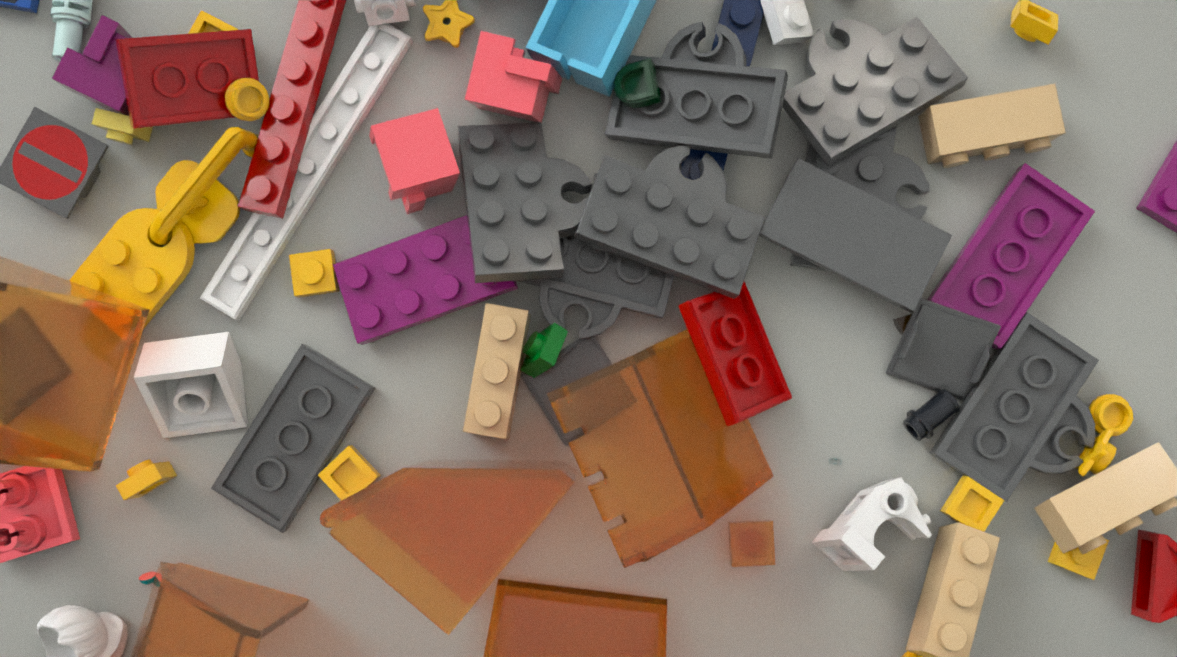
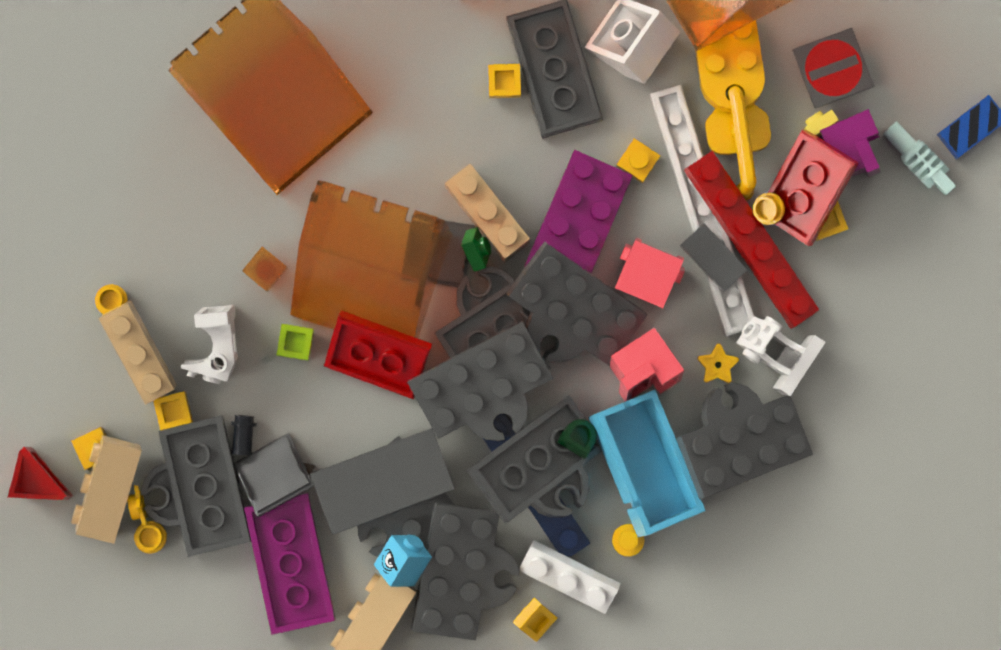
camera: 130 degrees right, 0 degrees up
clear orange windscreen [320,460,577,635] -> none
none -> lime plate [276,324,315,361]
none -> medium azure brick [374,535,432,587]
none -> dark grey tile [680,223,748,293]

